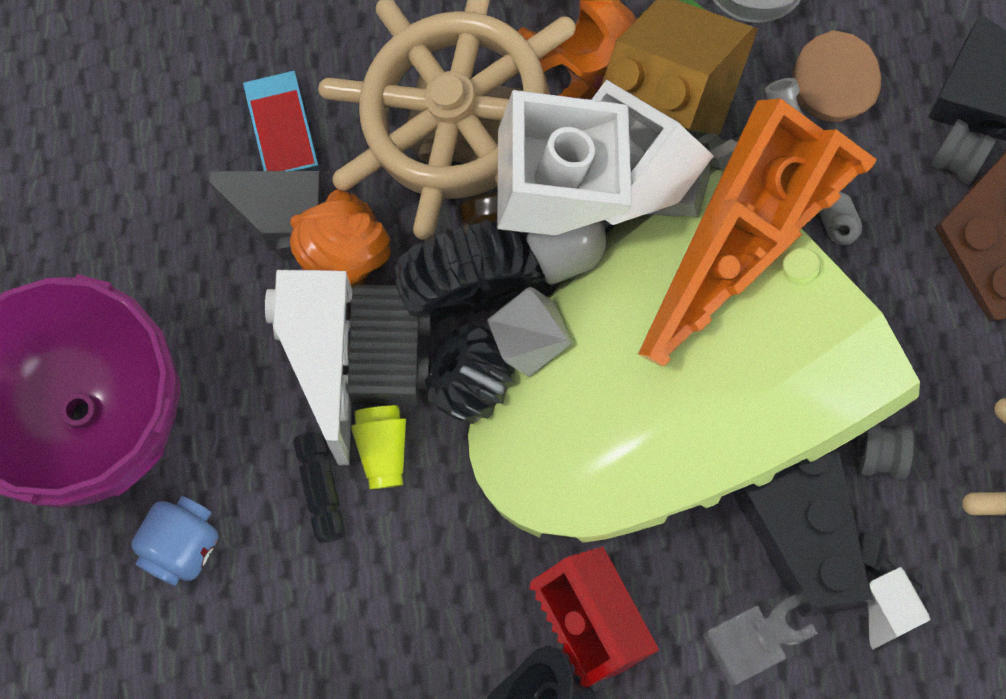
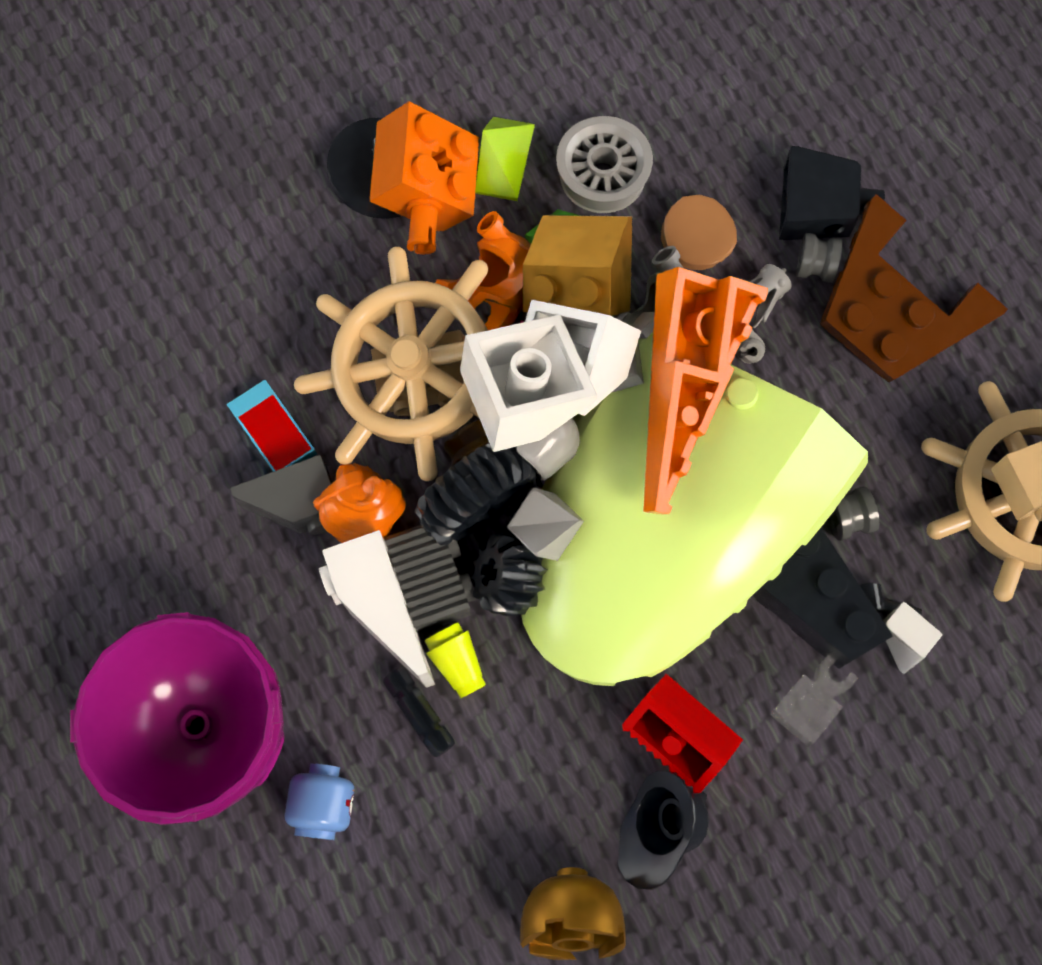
camera: 20 degrees left, 0 degrees up
none -> light grey piece [749,264,791,328]

